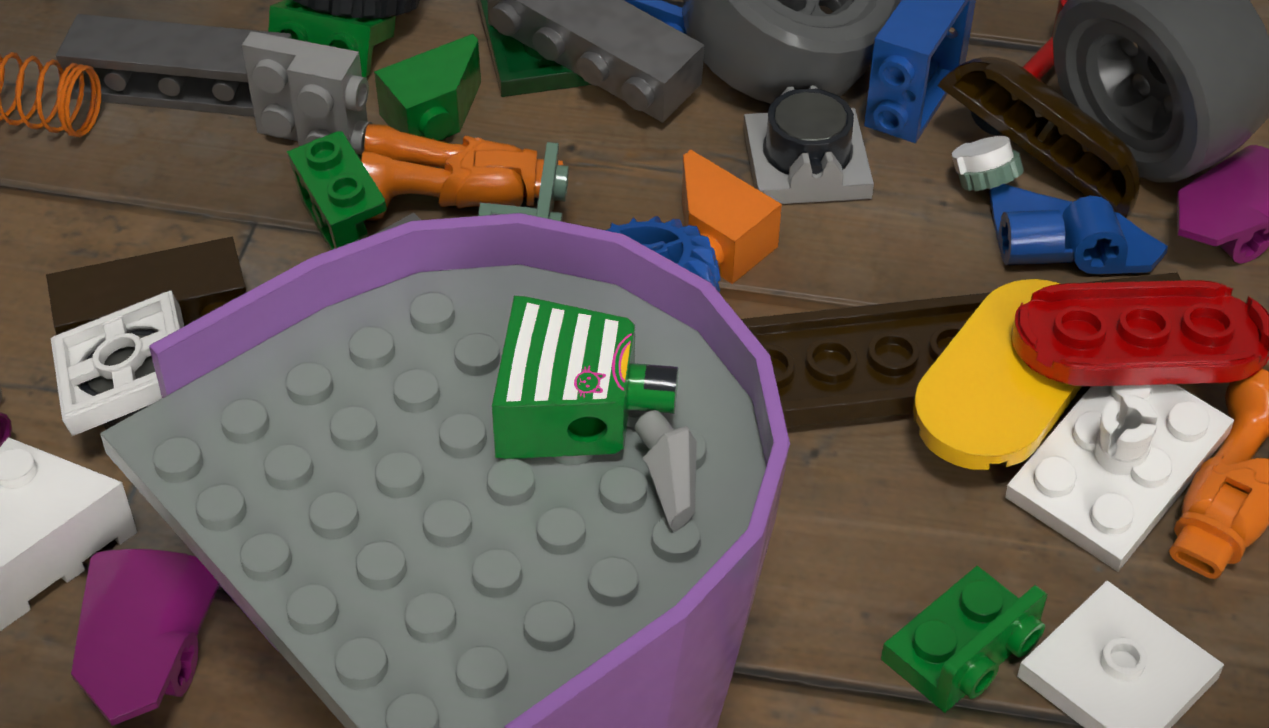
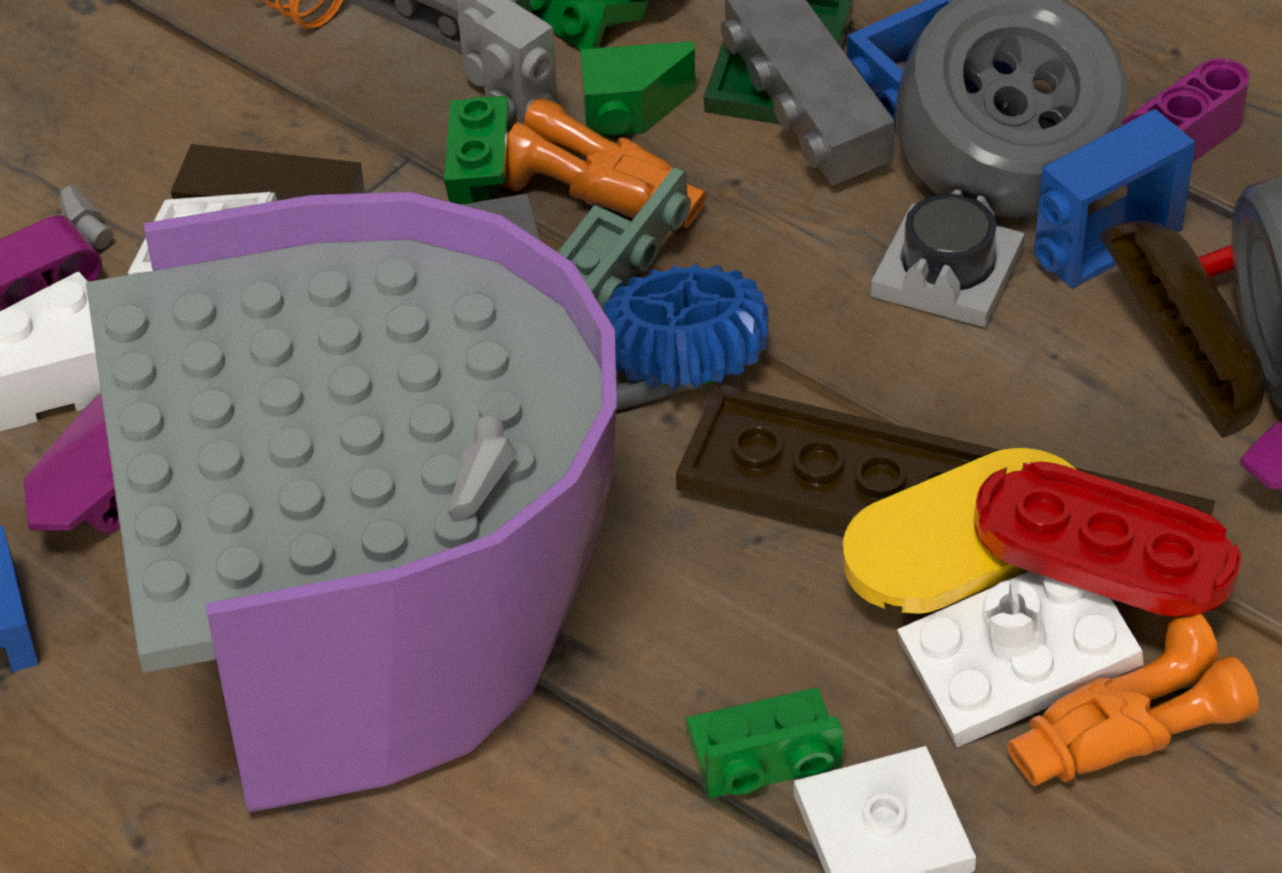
camera: 30 degrees right, 0 degrees up
green torso [492,295,679,459] -> none
orange slope [682,150,782,284] -> none
piece [952,136,1024,191] -> none
blue panel [989,184,1168,274] -> none

